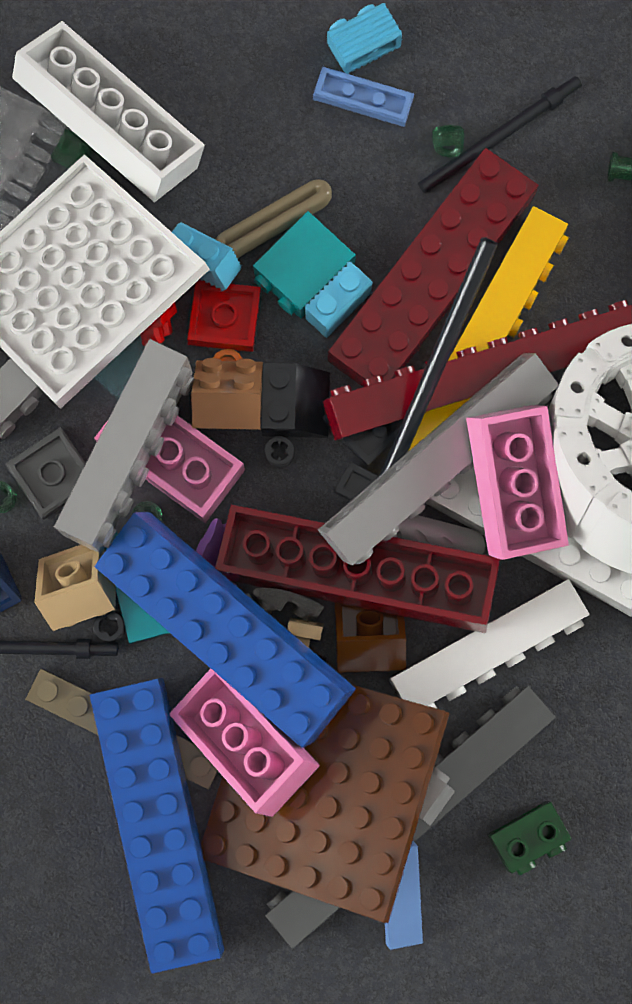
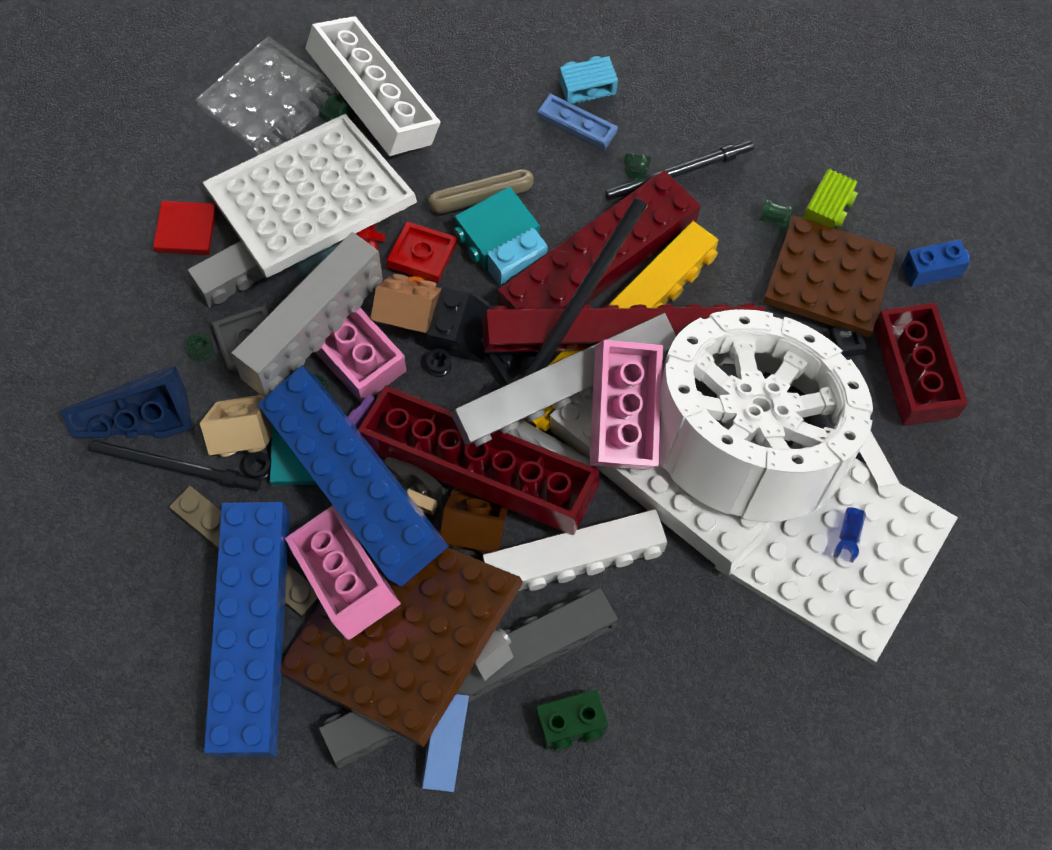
camera: 10 degrees right, 15 degrees down
medium azure brick [172,222,242,291] -> none

